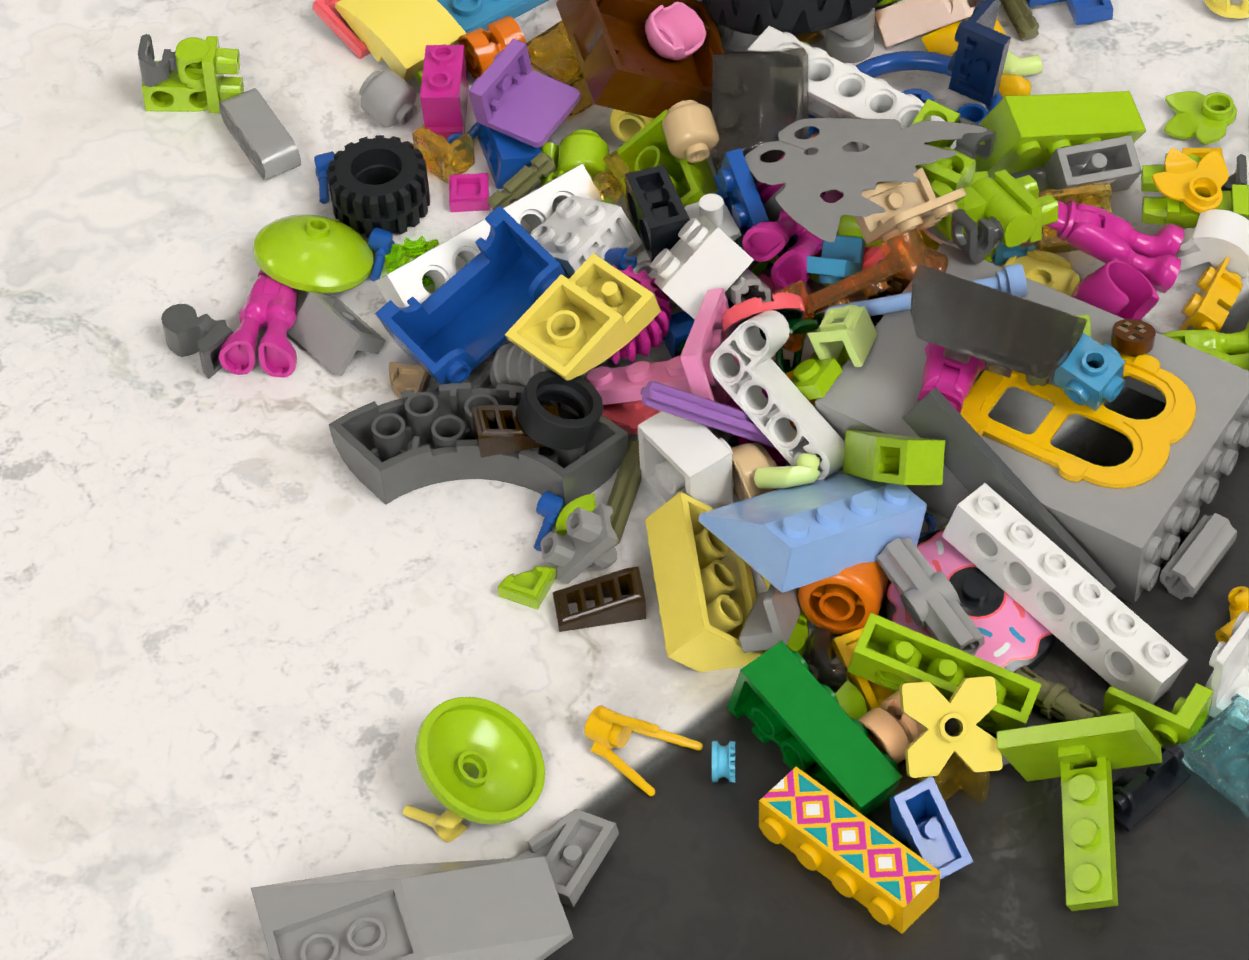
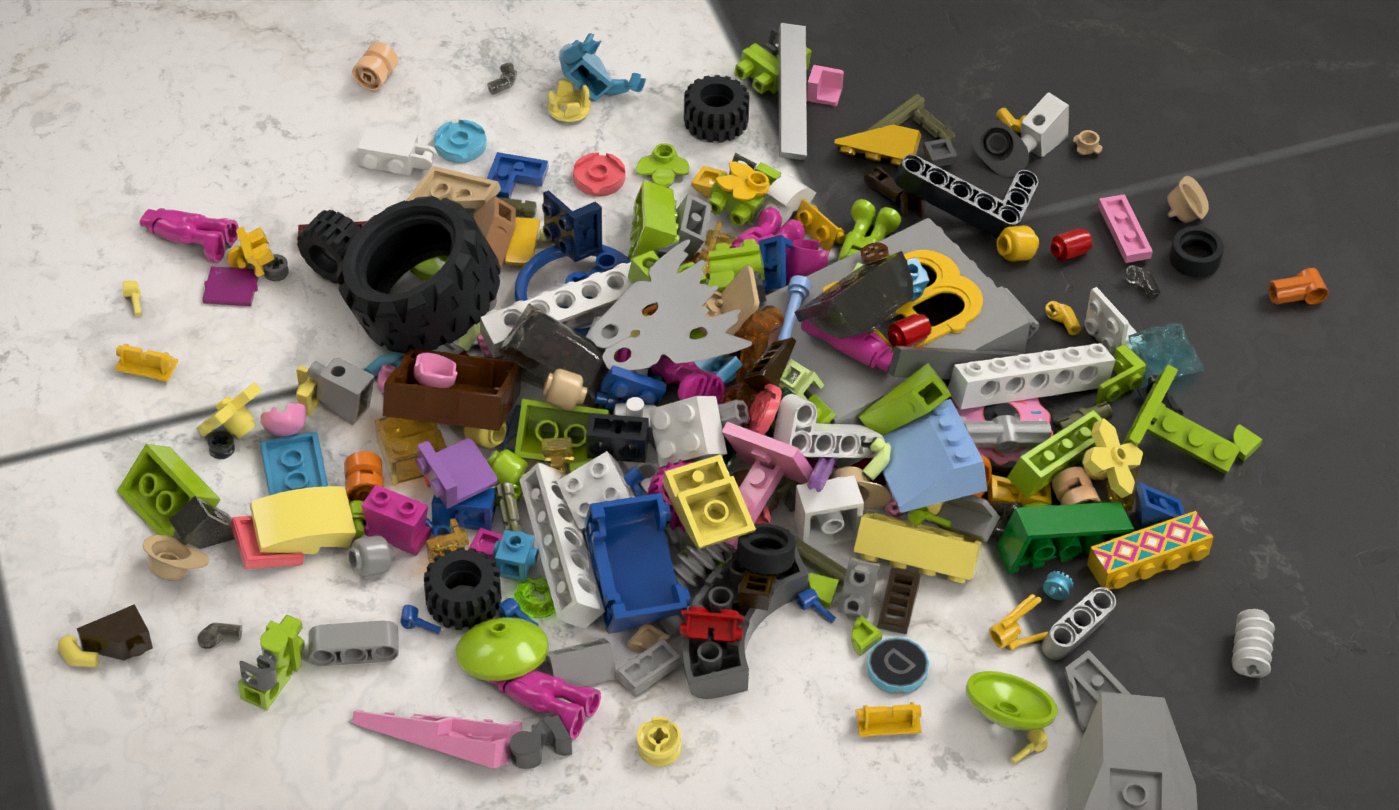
camera: 70 degrees left, 0 degrees up
none -> clear smoke arm [197,623,242,649]
none -> bright pink wedge [353,710,522,769]
none -> dark azure brick [493,530,539,582]
none -> coral tile [573,152,626,196]
none -> light grey plate [615,639,683,697]
none -> light yellow wheel [637,717,682,767]
none -> red hinge [680,607,744,643]
none -> dark brown slope [744,337,796,392]
none -> blue hinge [759,235,793,296]
none -> yellow hinge [855,702,922,737]
none -> black tile [867,637,929,693]
none -> red brick [887,314,932,347]
none -> lime hand [907,506,951,528]
none -> light grey beam [1042,587,1116,660]
none -> lime tile [1233,424,1263,461]

